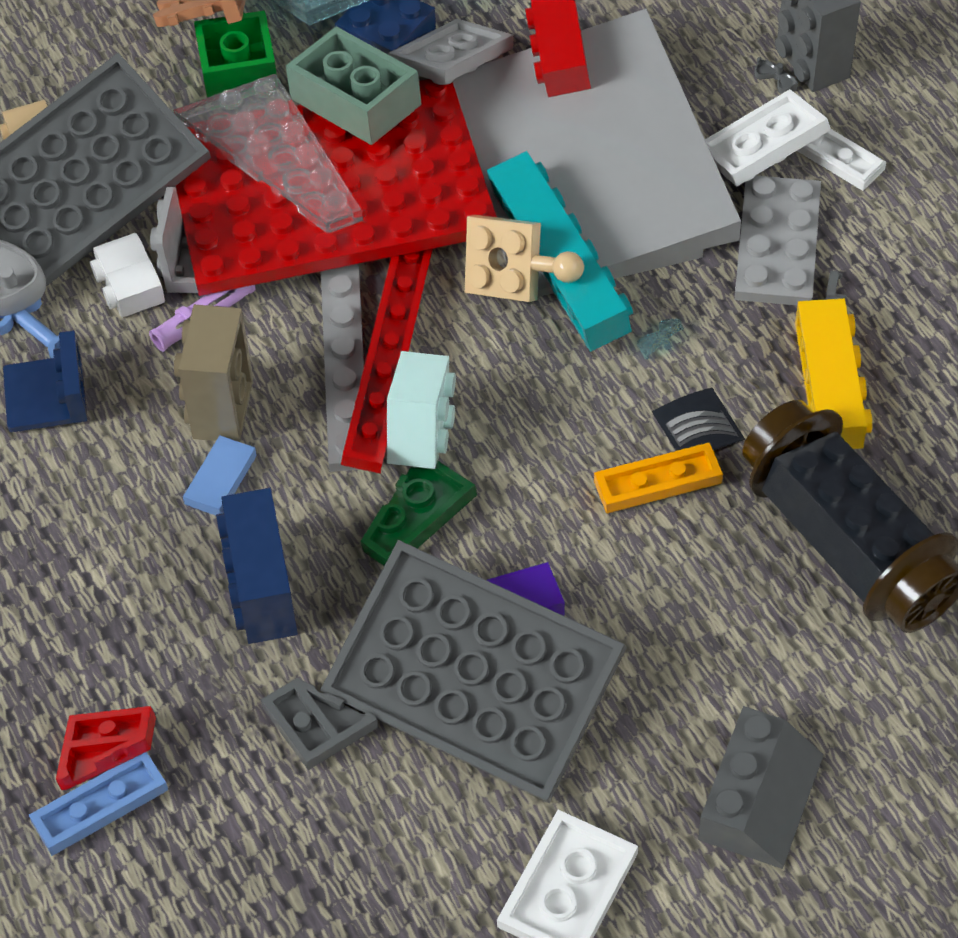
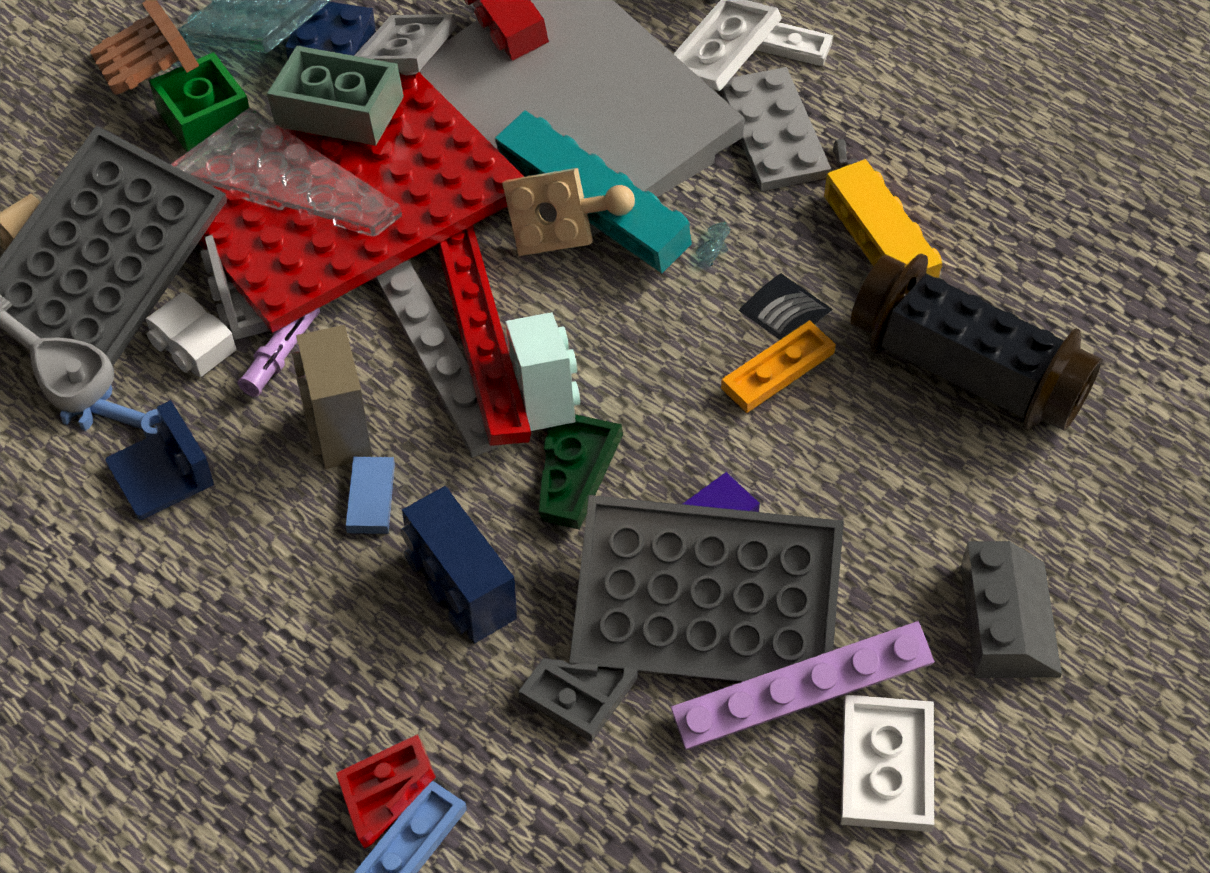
camera: 25 degrees left, 0 degrees up
none -> lavender plate [671,621,935,750]

